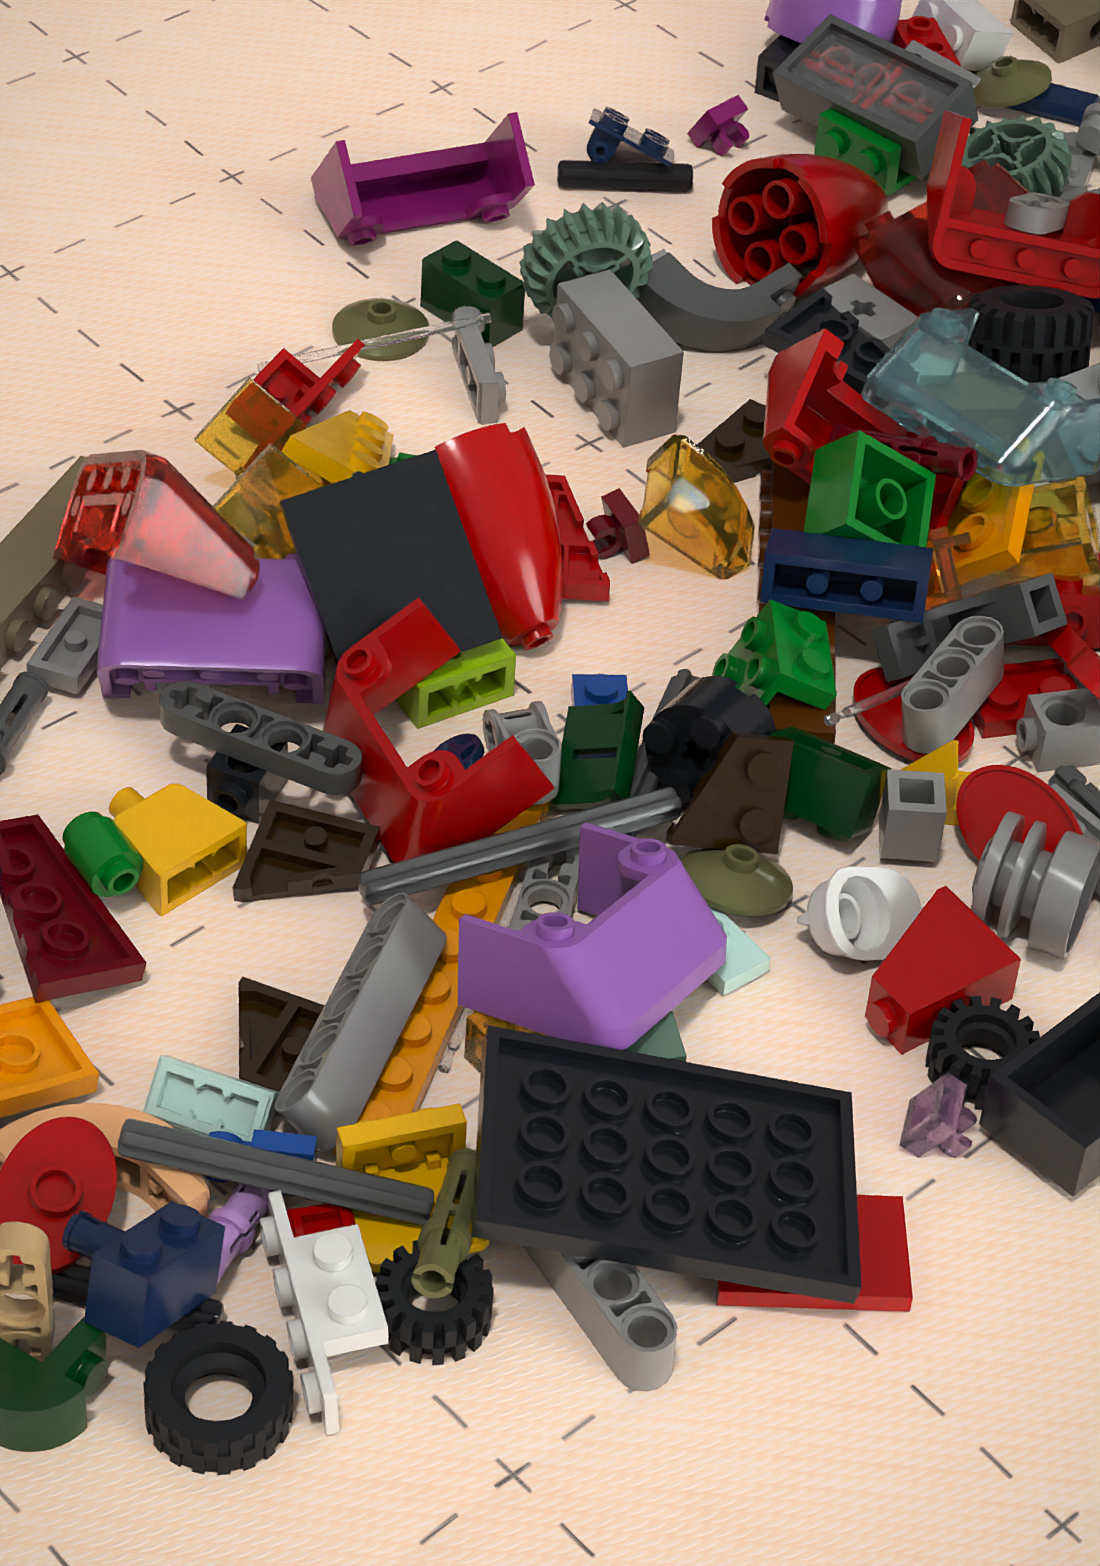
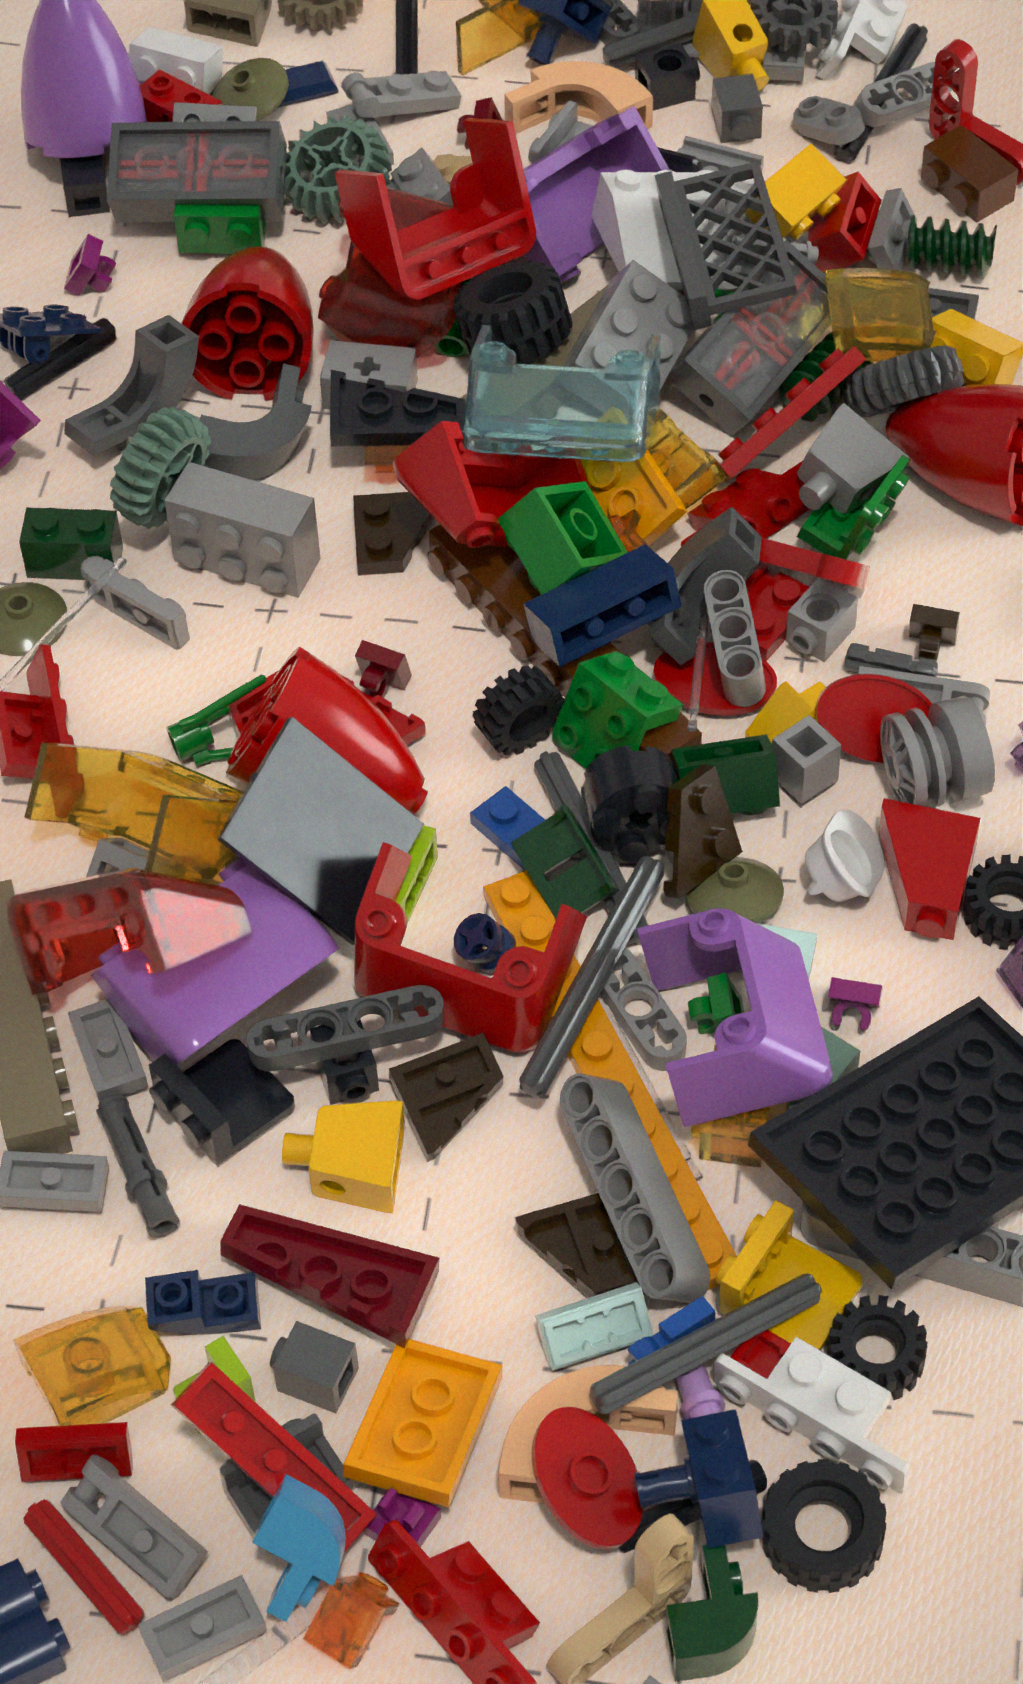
camera: 35 degrees left, 10 degrees up
green brick [62,811,143,897] -> none
yellow wing [280,410,394,483] -> none
olive pin [412,1148,476,1299] -> none
light grey piece [482,701,562,805] -> none
clear yellow slope [638,434,755,580] -> none
dark red pin [828,424,978,481] -> none
light grey beam [1003,193,1070,234] -> none
none -> dark grey arch [64,315,199,456]
none -> black bracket [148,1039,295,1164]
none -> black tyre [472,665,565,755]
none -> magenta tile [828,977,883,1030]

